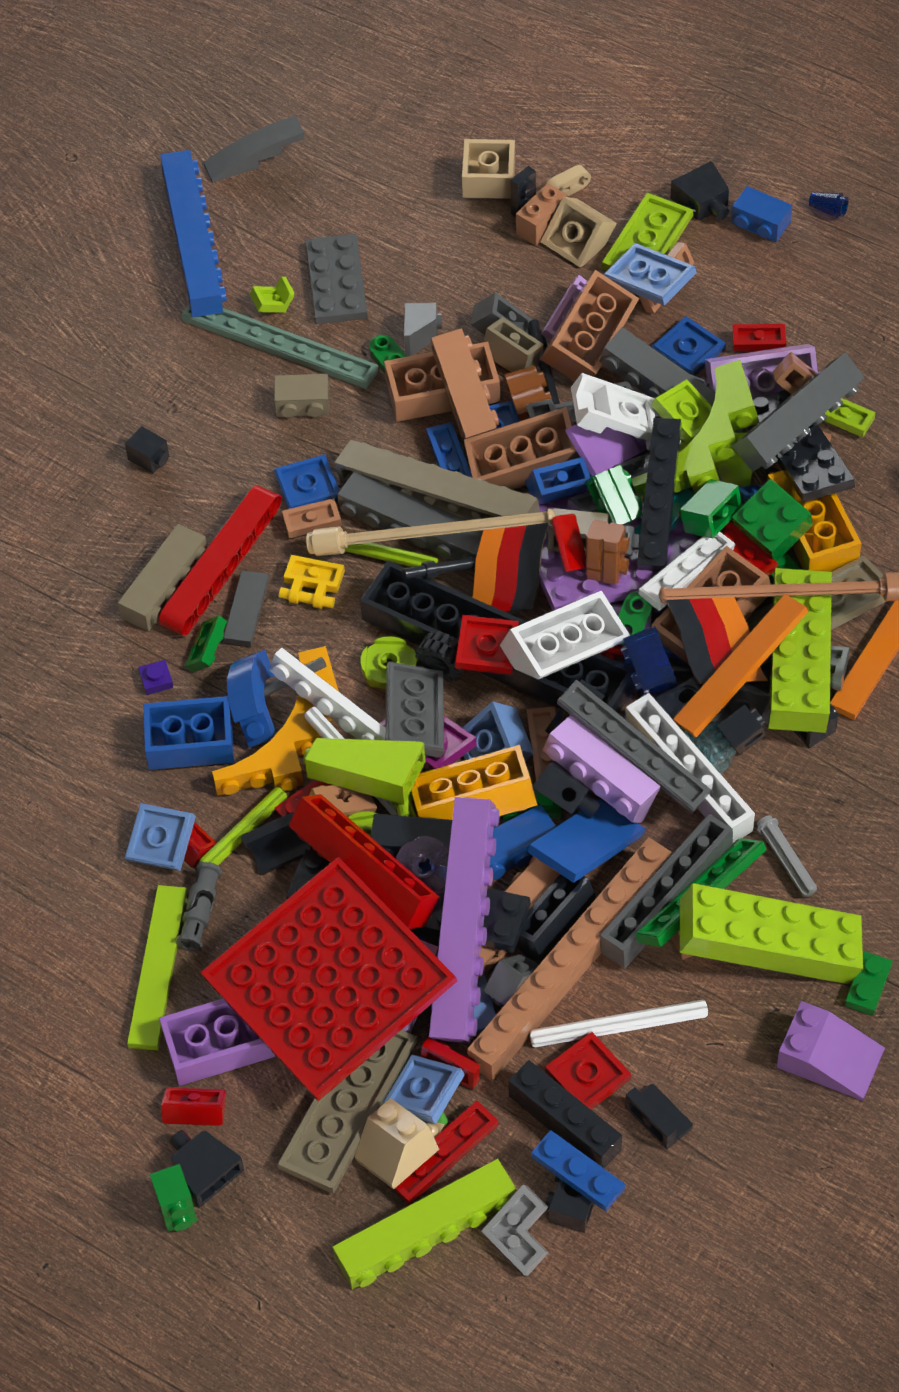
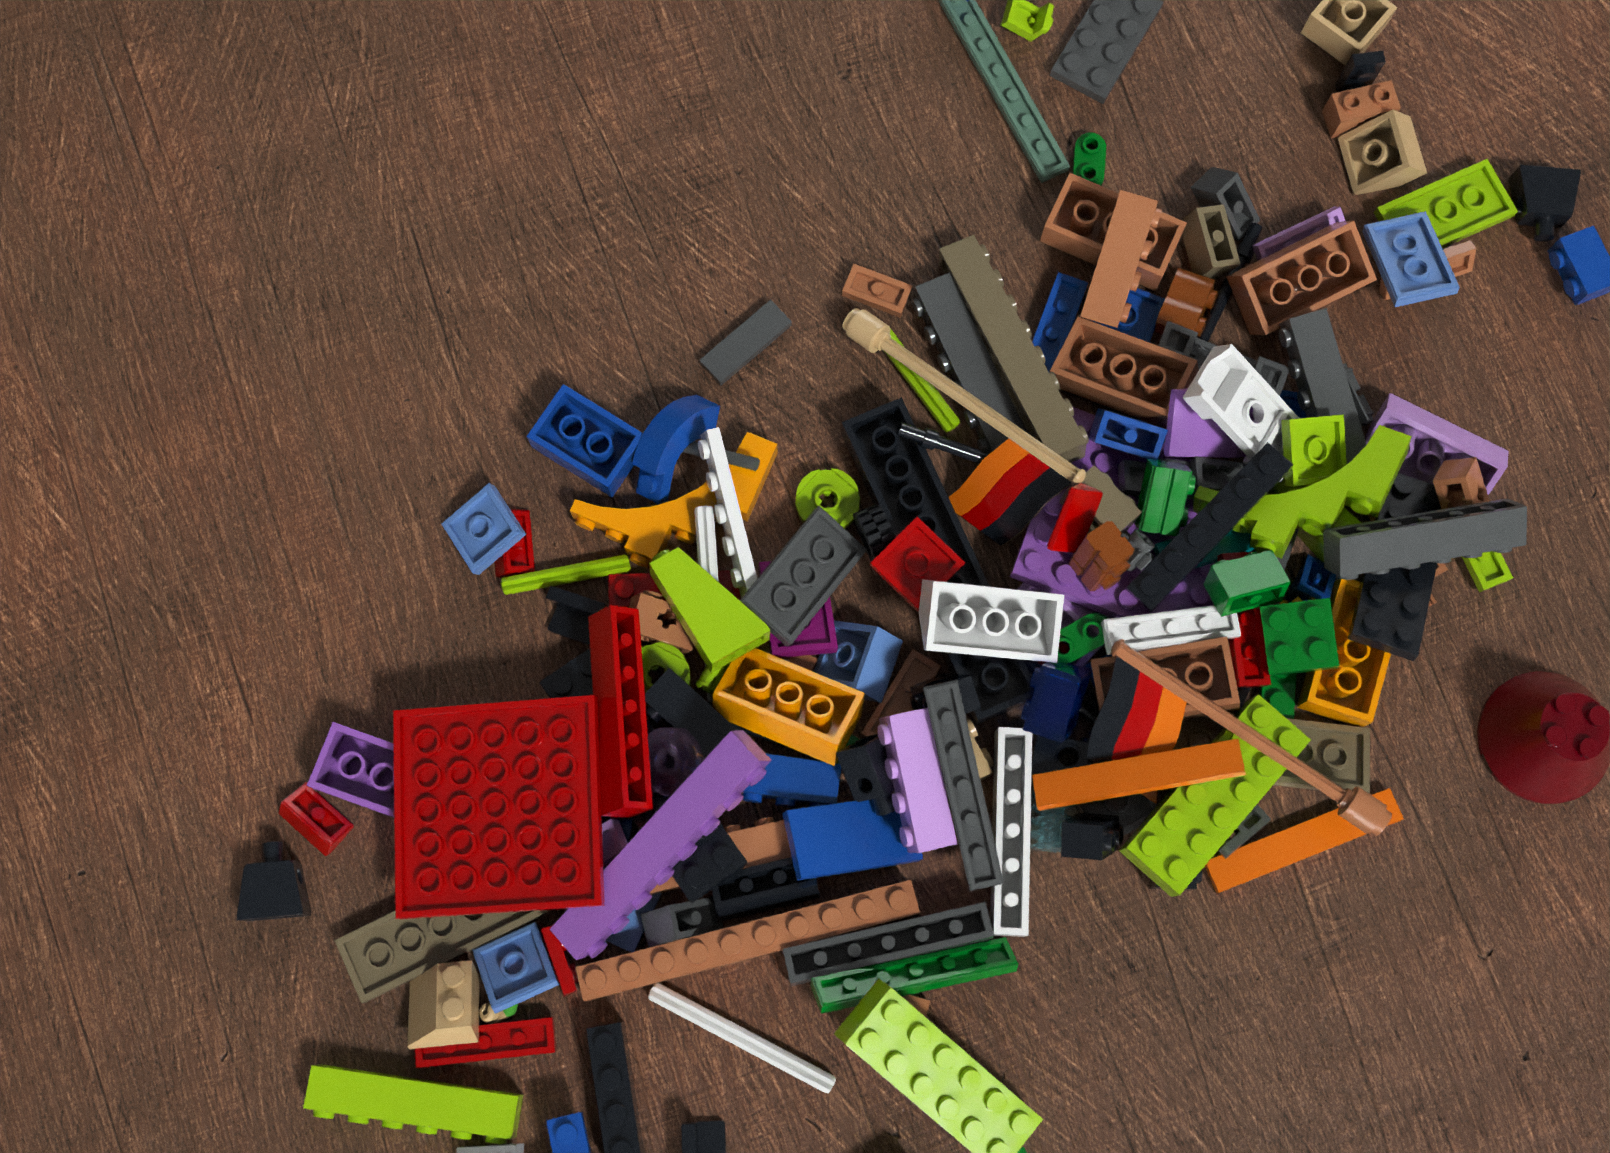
camera: 35 degrees right, 20 degrees up
dark tan brick [118,524,208,632] -> none
black brick [125,426,170,474] -> none
lime tile [127,885,188,1051] -> none
dark purple plate [138,660,174,695] -> none
green brick [150,1164,198,1232] -> none
red beam [159,485,282,636] -> none
dark grey piece [176,862,223,952] -> none
green plate [185,615,227,673] -> none
blue tile [274,454,340,509] -> none
dark tan brick [275,374,329,418] -> none
yellow plate [279,555,345,609] -> none
slope [404,303,442,357] -> none
red plate [545,1032,632,1110] -> none
tan beam [546,165,591,196] -> none
blue tile [651,316,726,376] -> none
red plate [732,323,786,351] -> none
light grey axle [757,815,817,897] -> none

